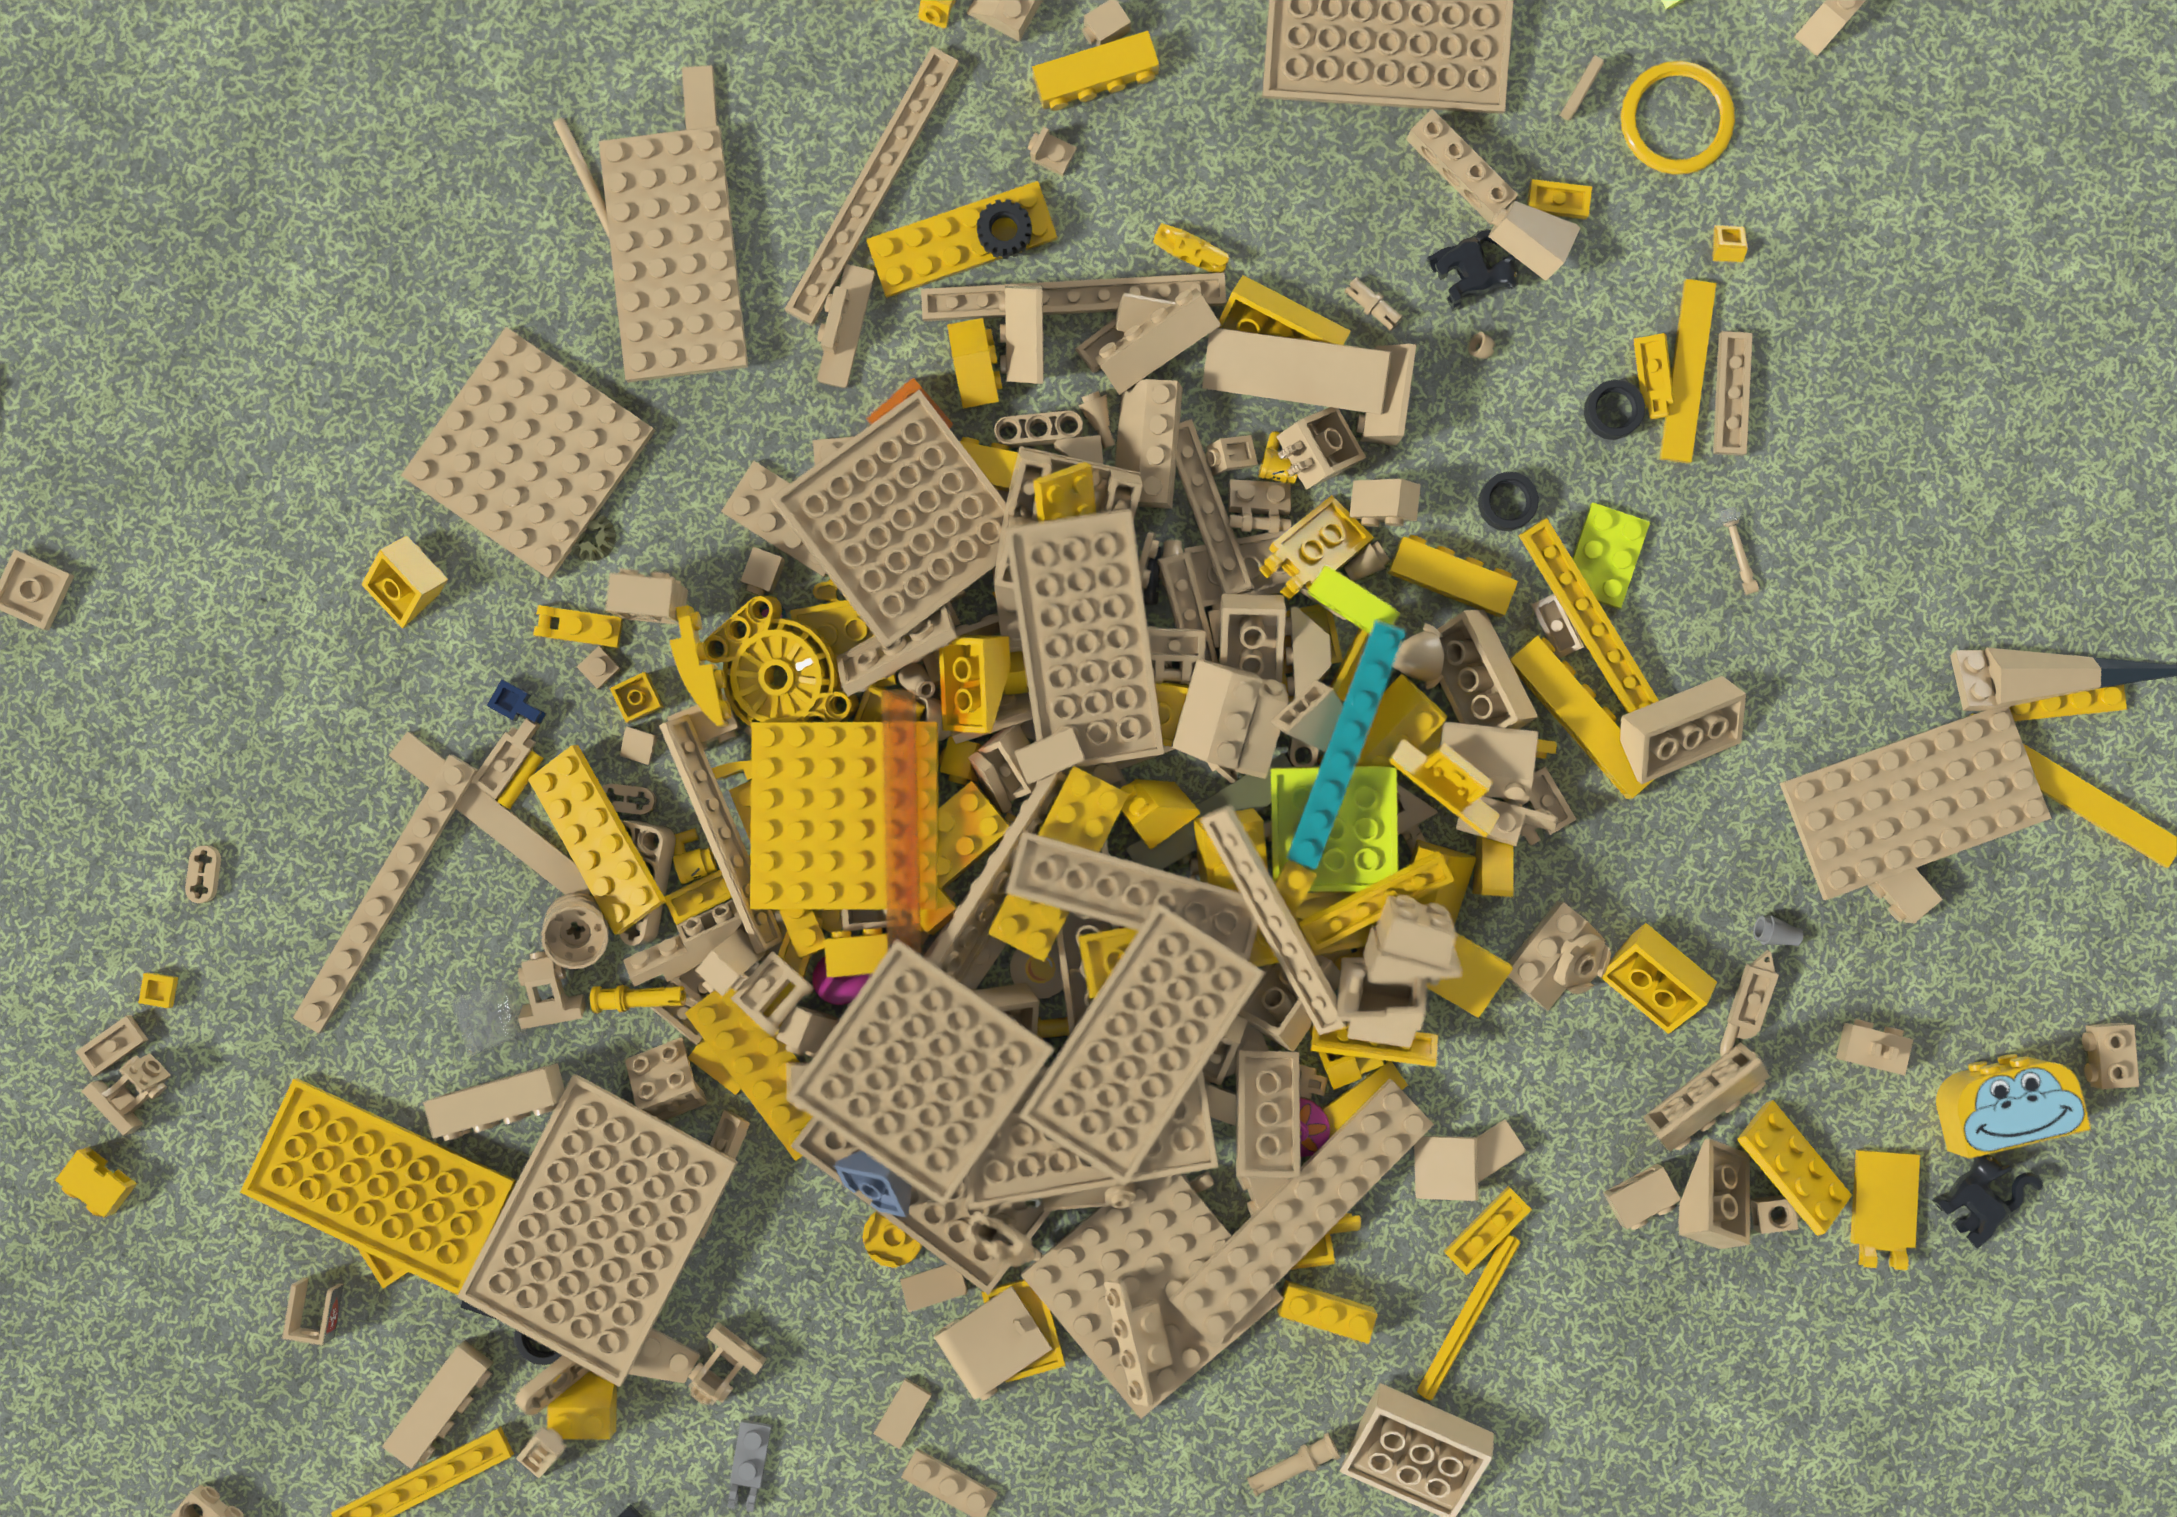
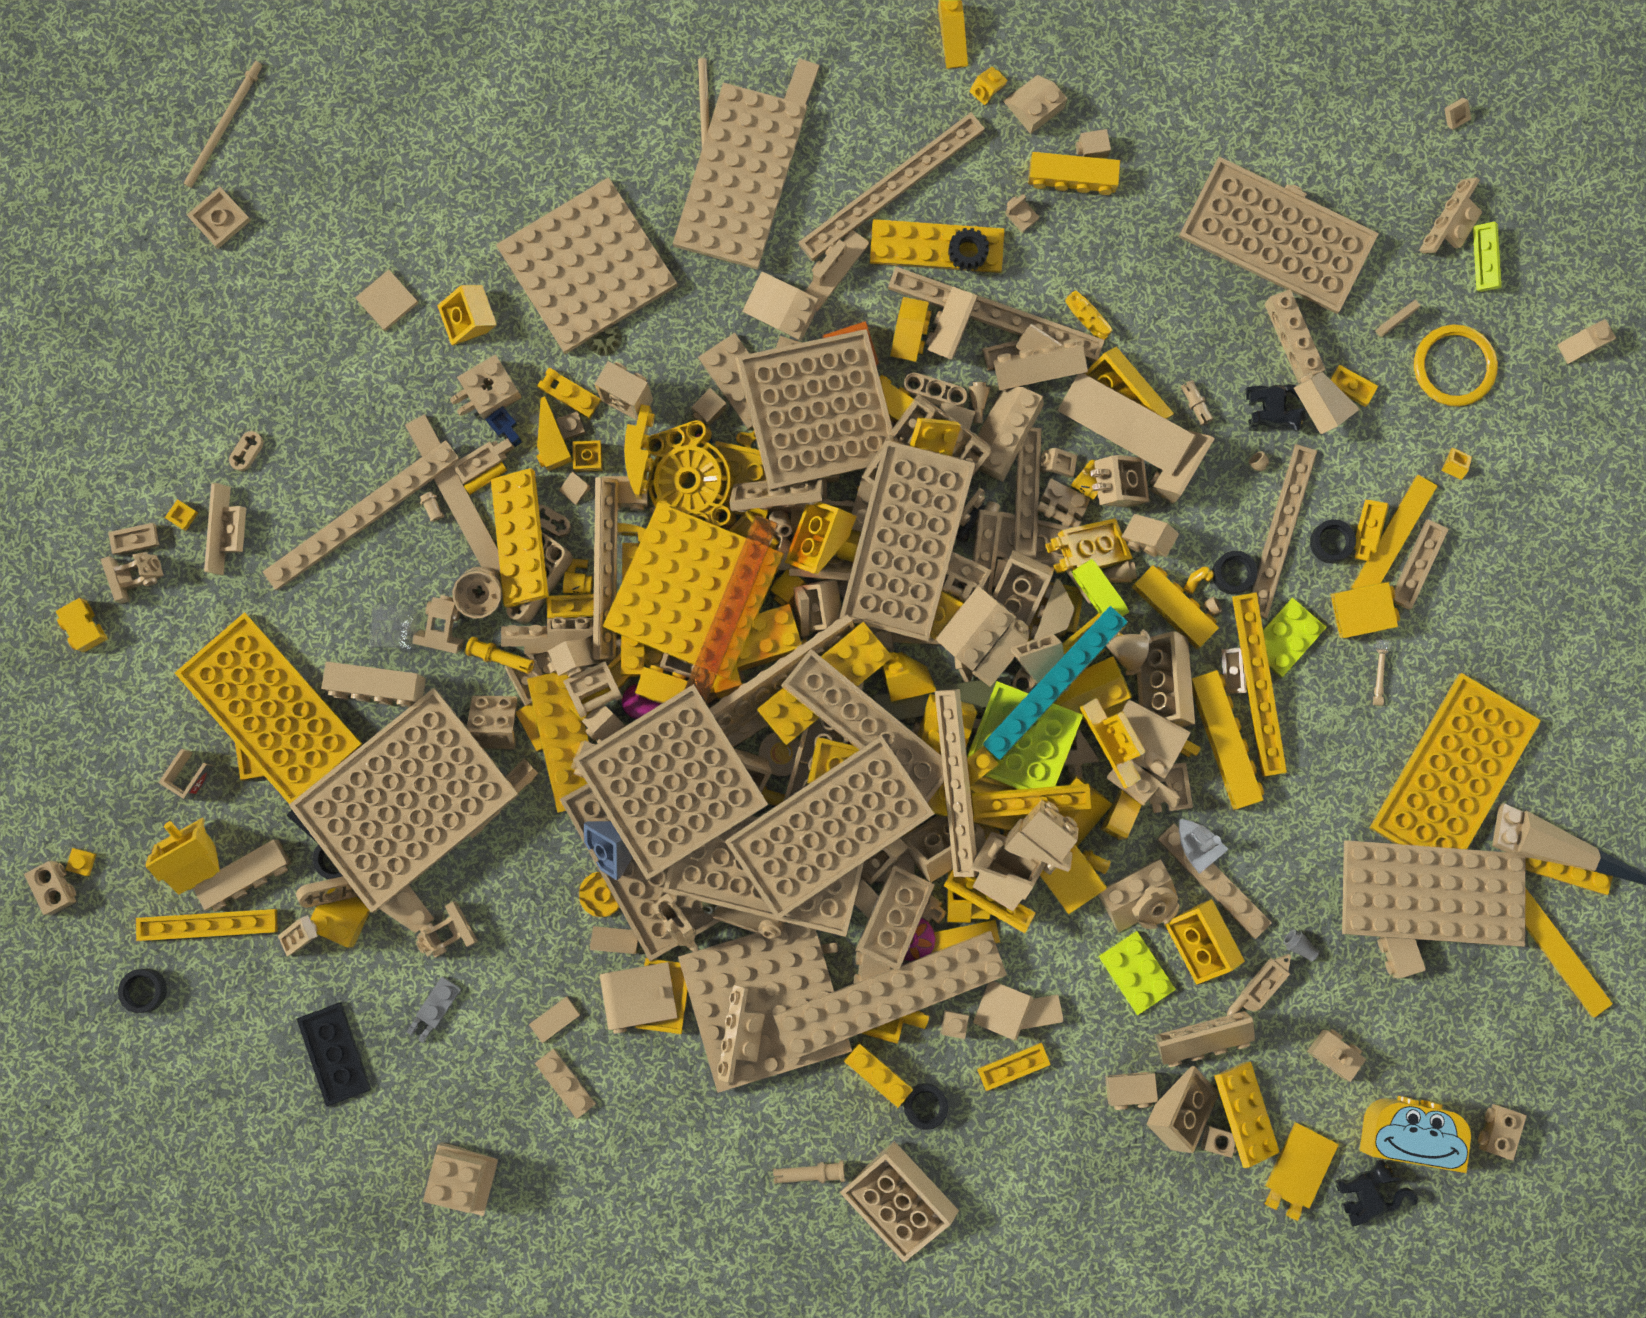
camera: 20 degrees right, 5 degrees down
tan slope [1014,727,1085,784] -> none
yellow axle [1417,1234,1520,1400] -> none
tan slope [1620,676,1746,784] -> none
none -> yellow plate [65,848,96,876]
none -> yellow piece [146,817,220,895]
none -> tan bracket [204,483,246,575]
none -> tan tile [355,269,418,331]
none -> tan pin [420,492,444,522]
none -> tan hinge [450,354,522,420]
none -> yellow slope [536,396,573,472]
none -> tan slope [742,272,821,341]
none -> black tyre [903,1083,948,1130]
none -> tan brick [940,1010,969,1039]
none -> yellow pin [1082,850,1111,874]
none -> neon yellow plate [1098,931,1176,1015]
none -> tan plate [1157,823,1272,939]
none -> light grey shield [1179,819,1228,874]
none -> yellow arm [1183,566,1214,594]
none -> tan hinge [1203,596,1222,616]
none -> tan tile [1250,444,1317,619]
none -> yellow brick [1330,582,1400,638]
none -> yellow plate [1369,673,1541,849]

